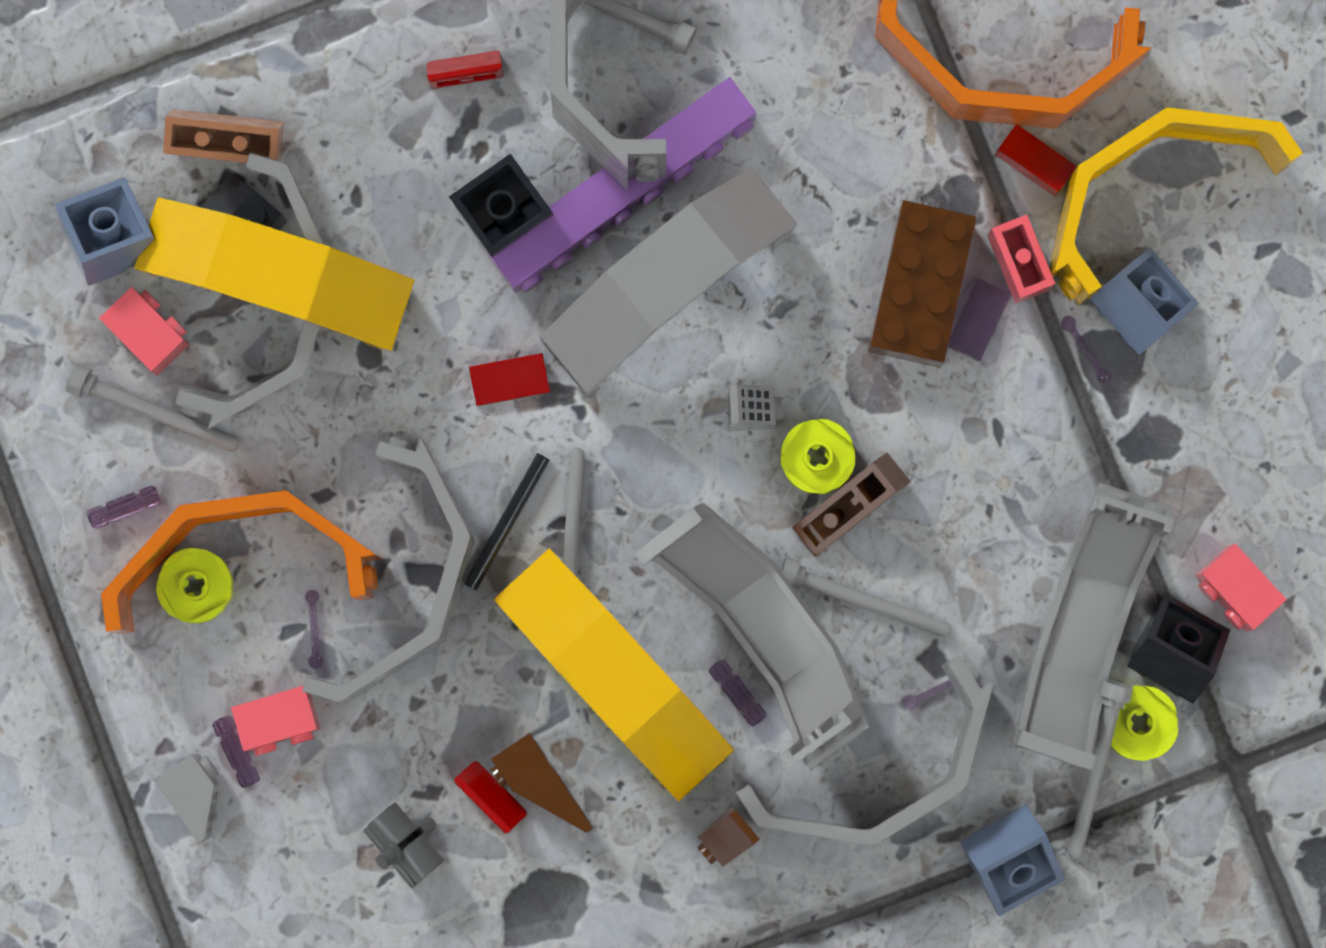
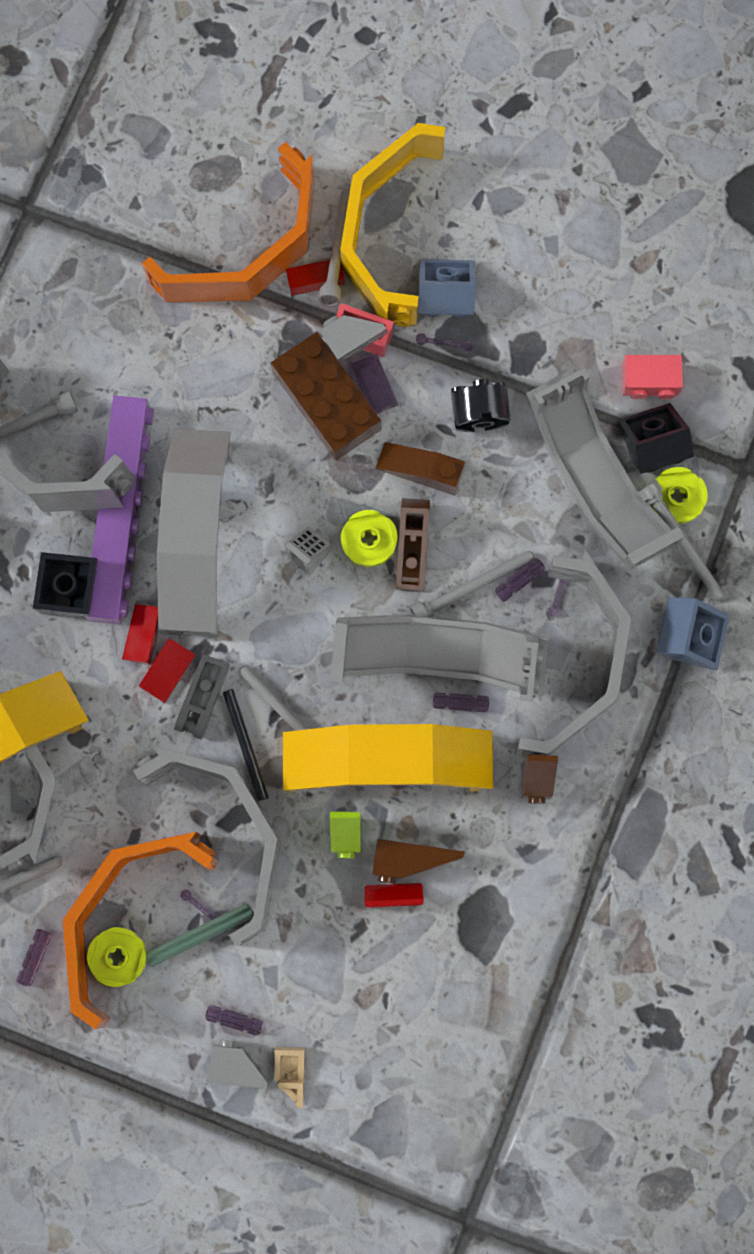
camera: 45 degrees left, 5 degrees down
coral brick [231,686,321,756] -> none
dark grey pin [363,802,444,889] -> none
none -> red slope [122,604,159,666]
none -> sand green axle [146,903,254,967]
none -> dark grey plate [174,654,230,740]
none -> tan slope [274,1047,305,1108]
none -> light grey piece [318,189,350,307]
none -> light grey slope [320,315,388,363]
none -> lime slope [330,812,362,859]
none -> reddish brown slope [376,442,465,496]
none -> black brick [451,379,511,432]
none -> clear purple axle [495,558,545,602]

